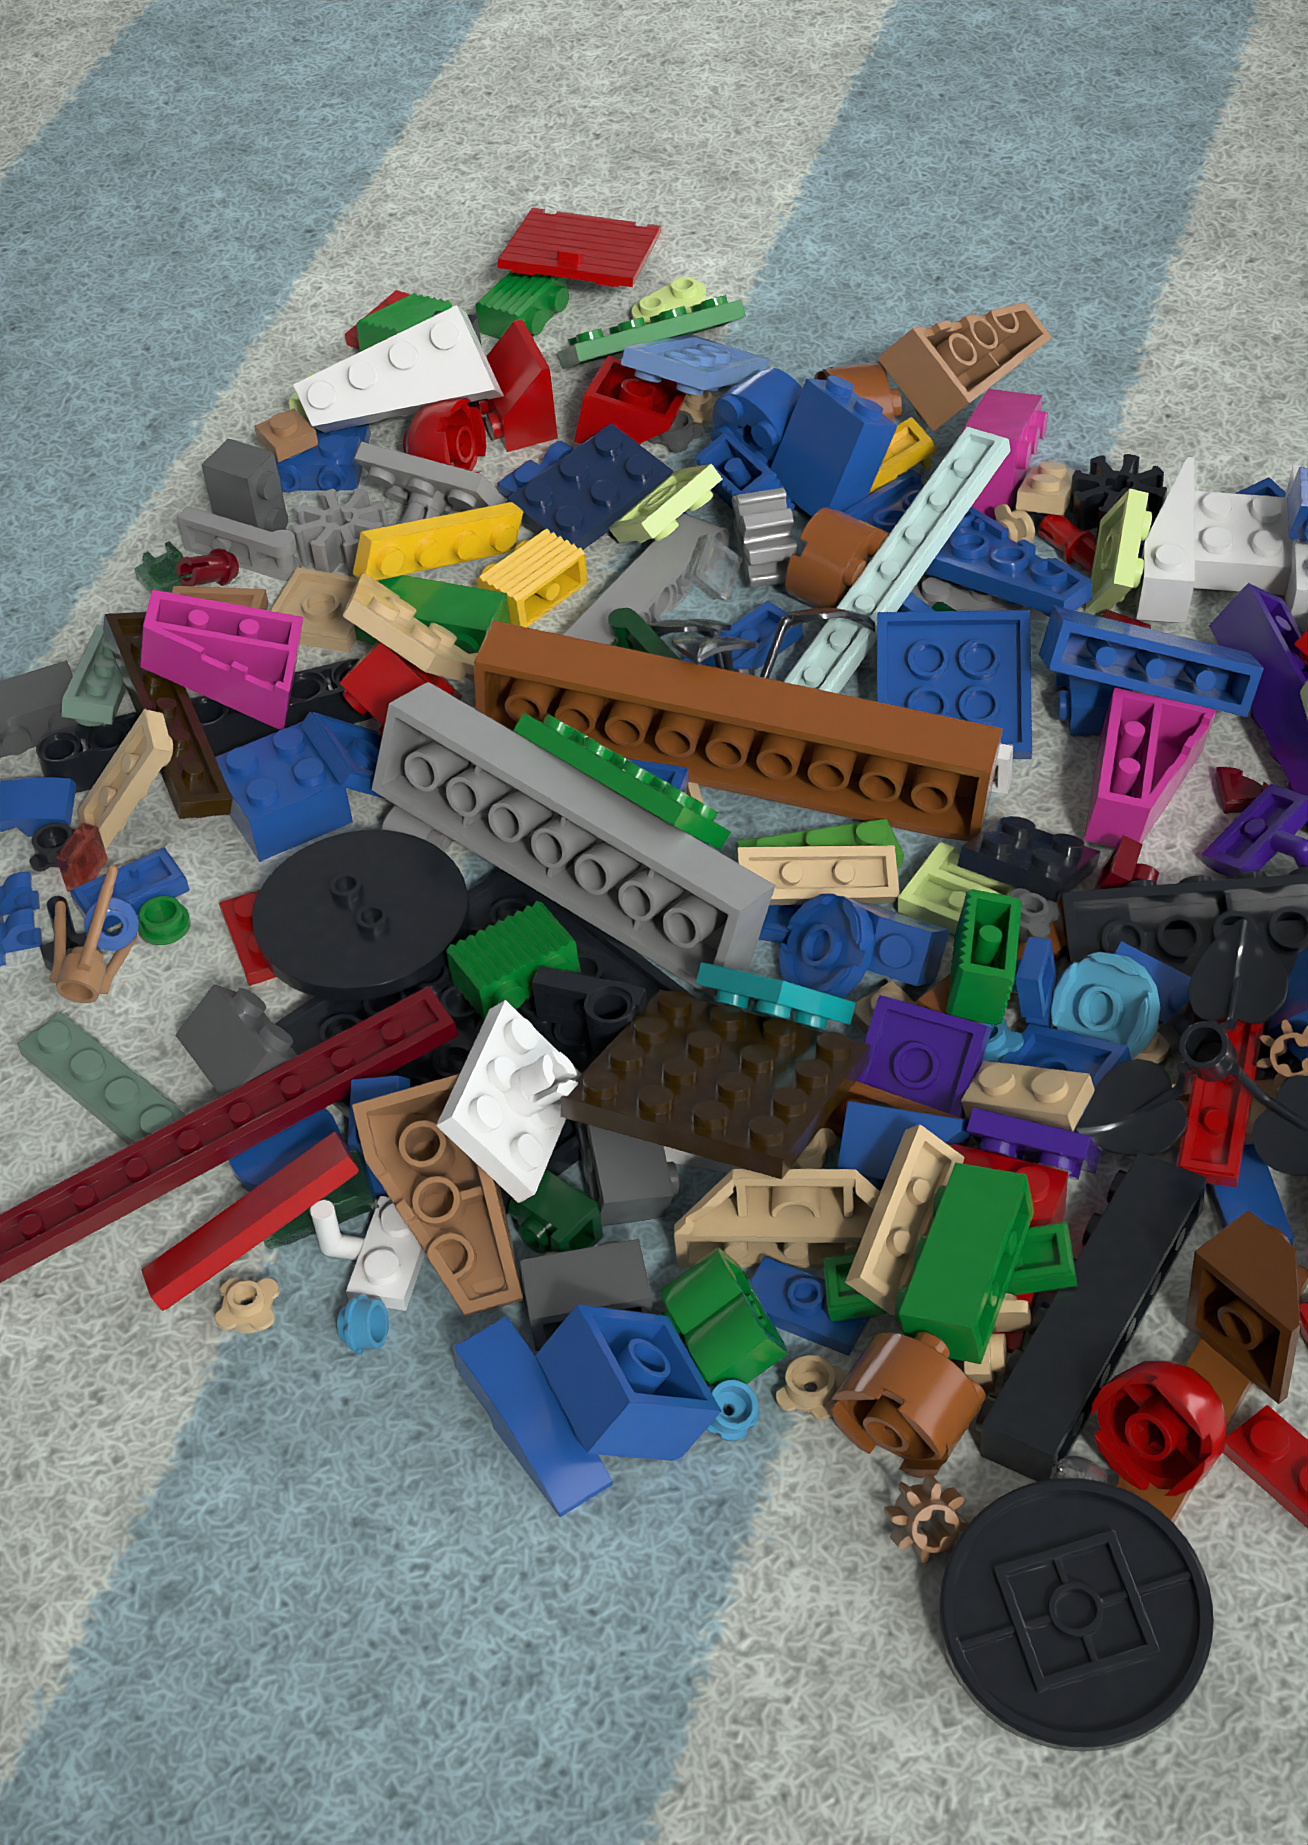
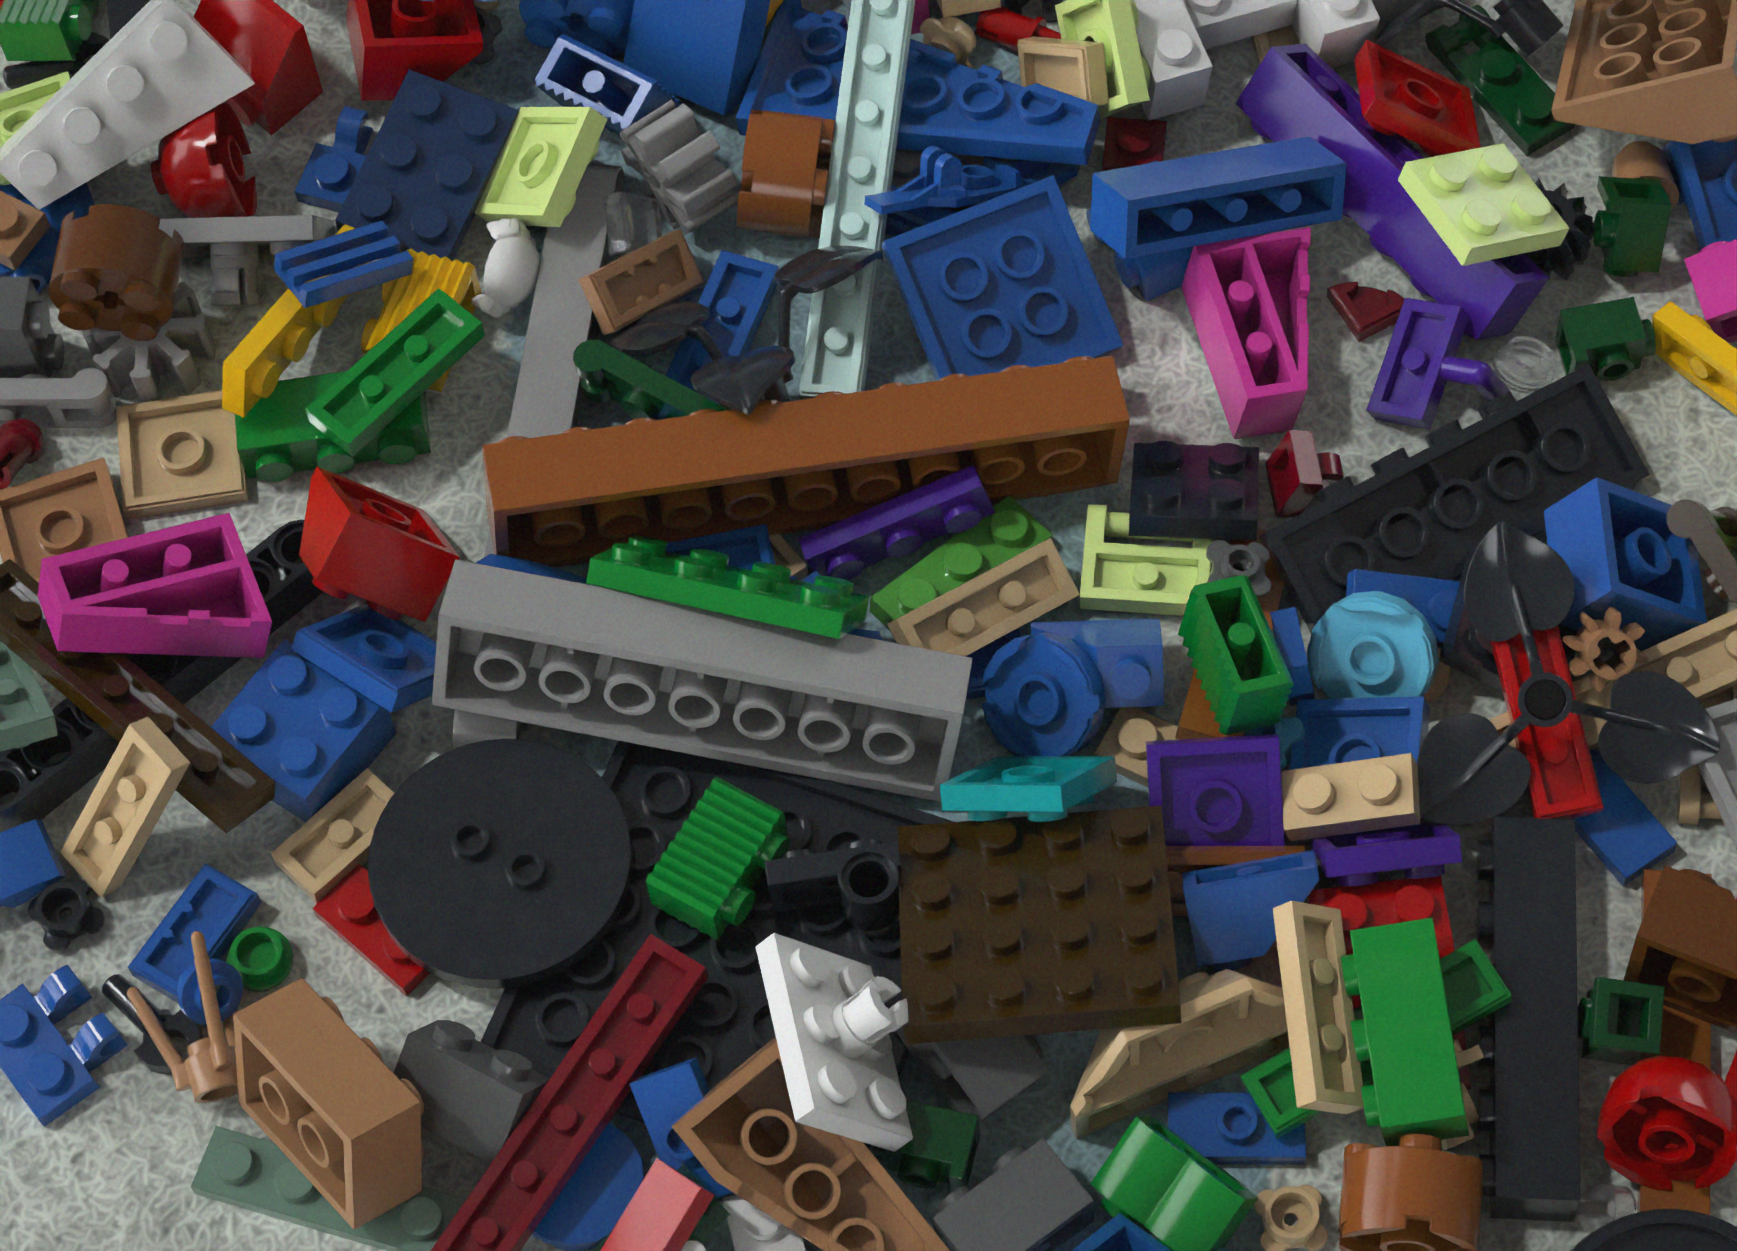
camera: 25 degrees left, 15 degrees up
clear red tile [56,823,108,892] -> none
tan wing [343,573,478,683] -> none
none -> reddish brown brick [48,204,185,341]
none -> medium nougat brick [233,978,425,1230]
none -> tan plate [271,768,394,904]
none -> blue tile [274,221,413,308]
none -> green plate [305,288,485,457]
none -> white hair [471,218,540,318]
none -> medium nougat plate [578,229,705,335]
none -> dark purple plate [798,465,996,580]
none -> blue piece [864,146,1080,215]
none -> tan tile [1017,36,1109,105]
none -> dark green brick [1578,977,1665,1065]

